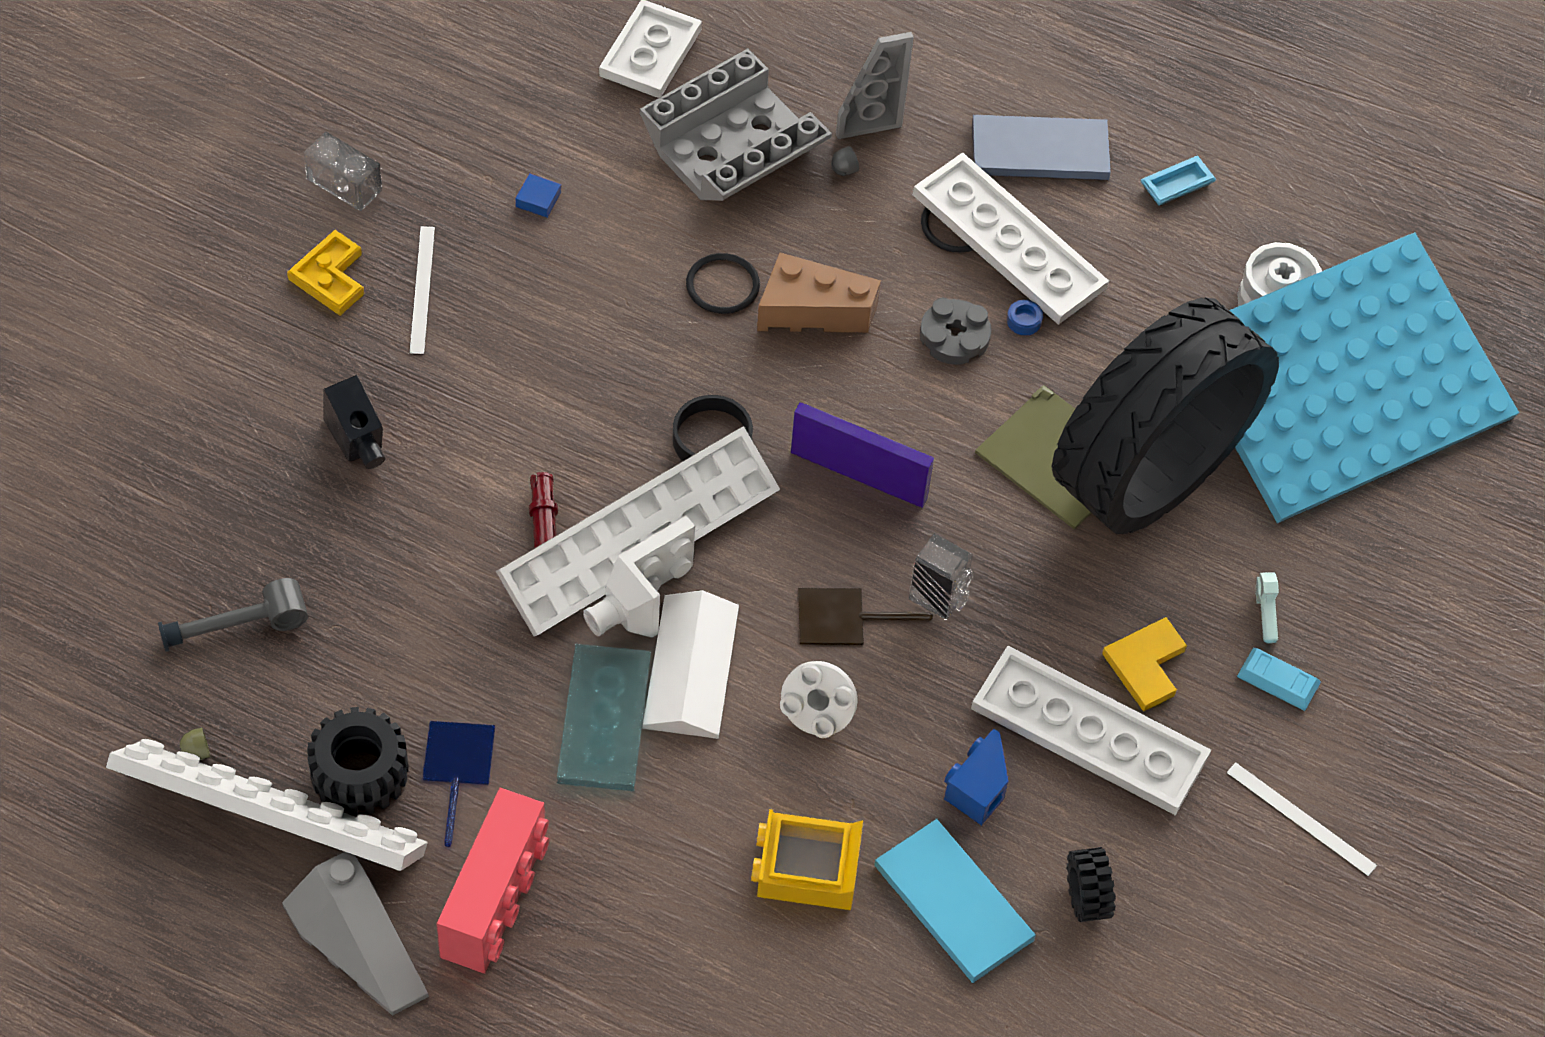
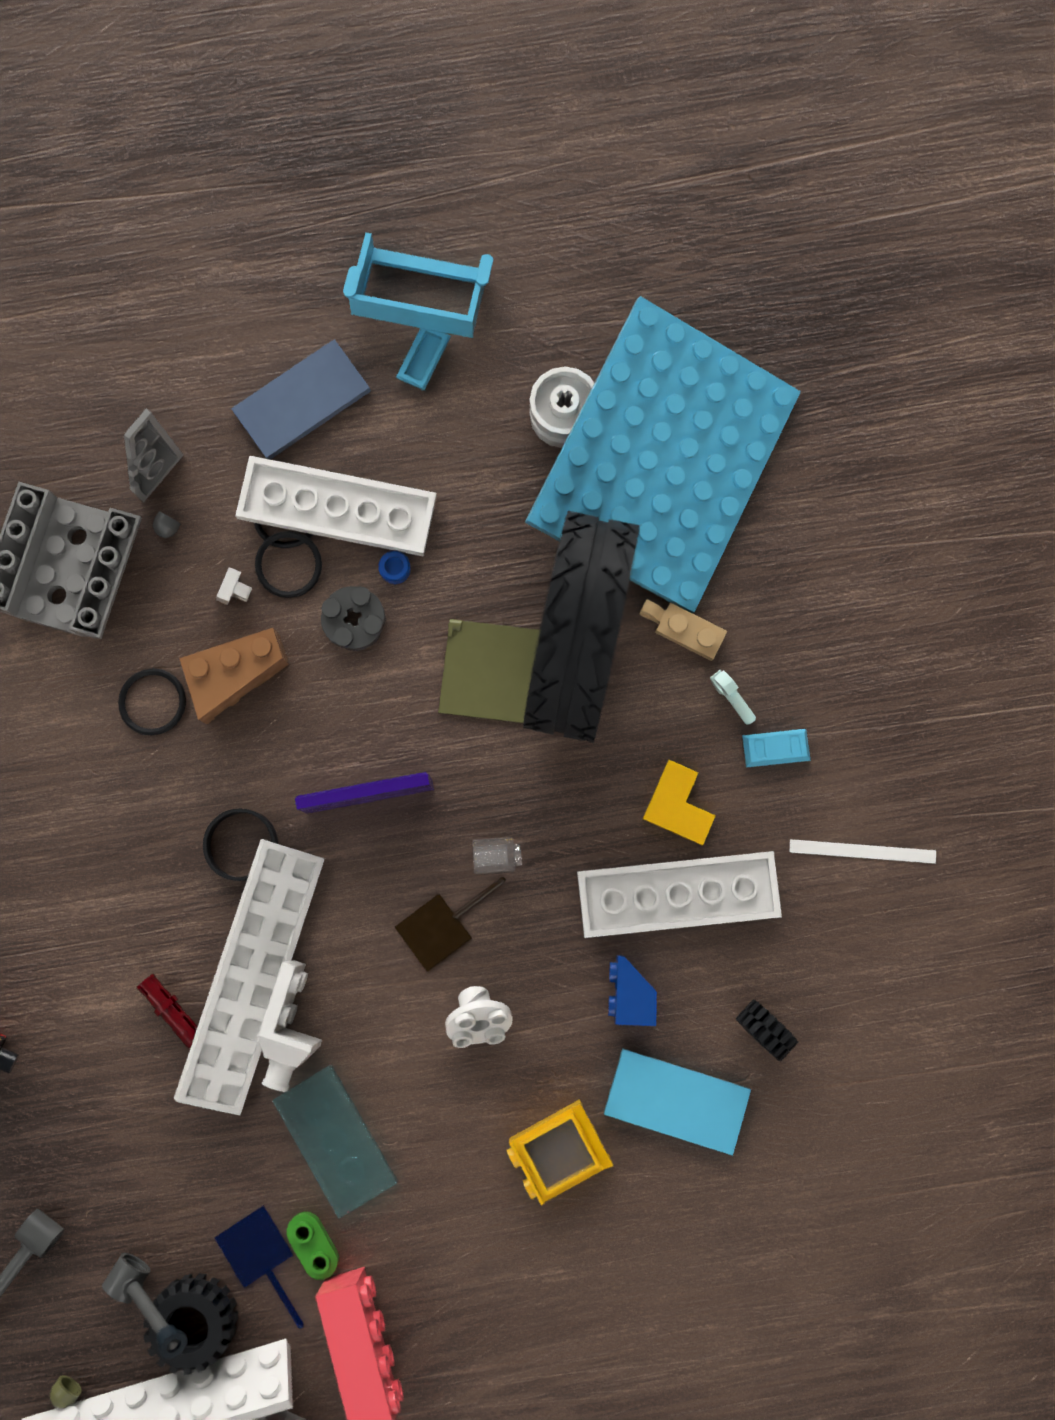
camera: 30 degrees left, 25 degrees up
white slope [643,590,739,739] -> none
none -> dark grey piece [102,1253,187,1359]
none -> white tile [216,567,252,605]
none -> black tyre [255,531,322,598]
none -> bright green plate [287,1212,339,1280]
none -> medium azure piece [343,233,493,338]
none -> tan plate [639,599,727,661]

